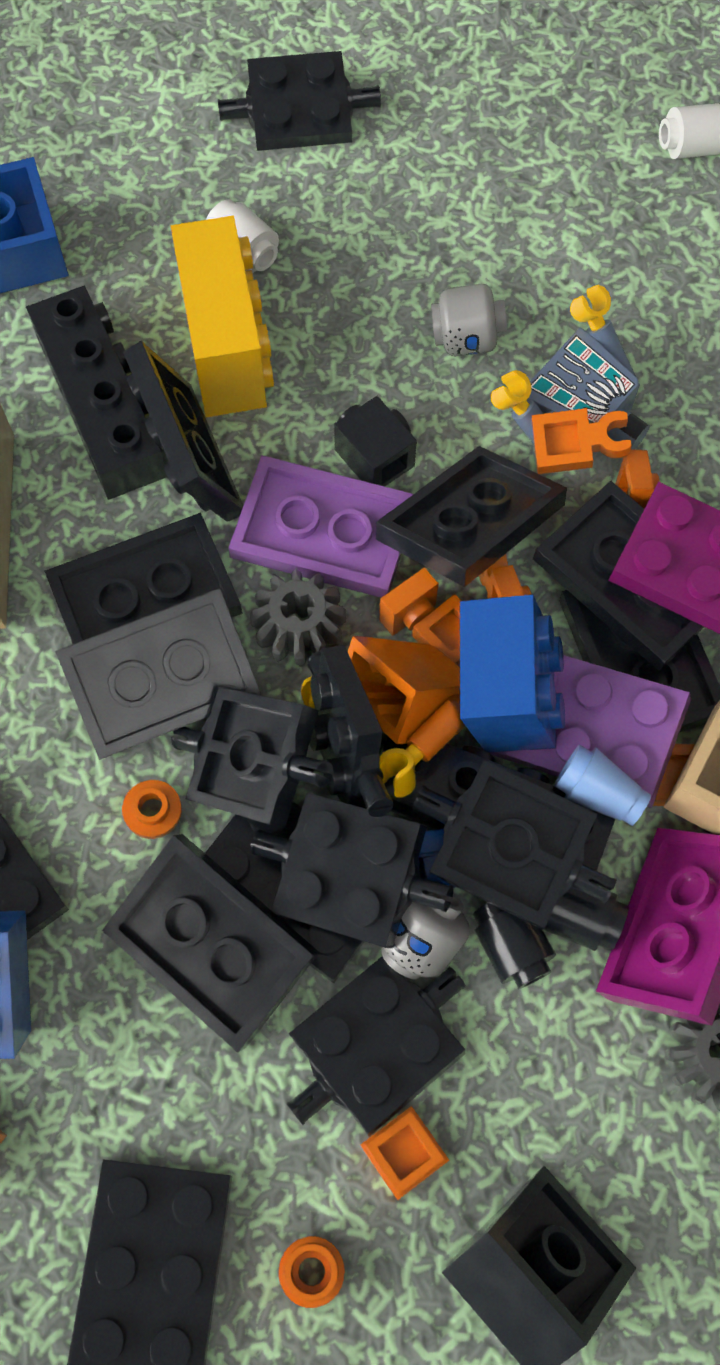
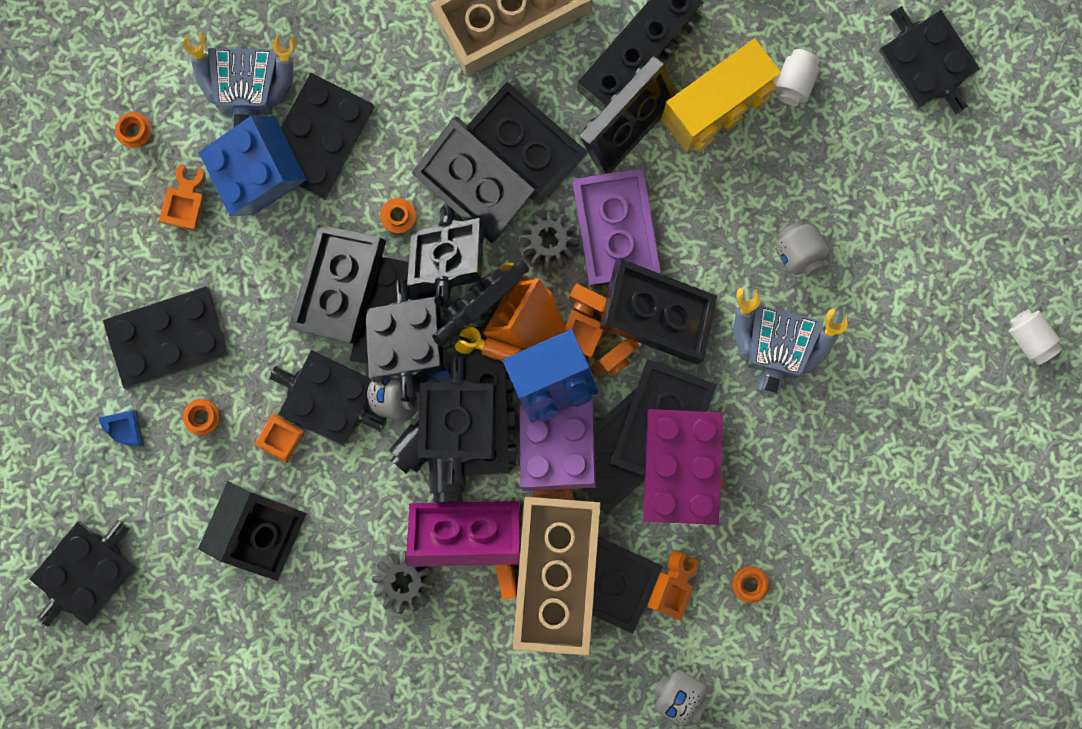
camera: 65 degrees right, 15 degrees up
black brick [334,396,417,487] -> none
orange plate [532,408,632,474] -> none
light blue cone [554,745,651,826] -> none
orange plate [615,449,660,509] -> none

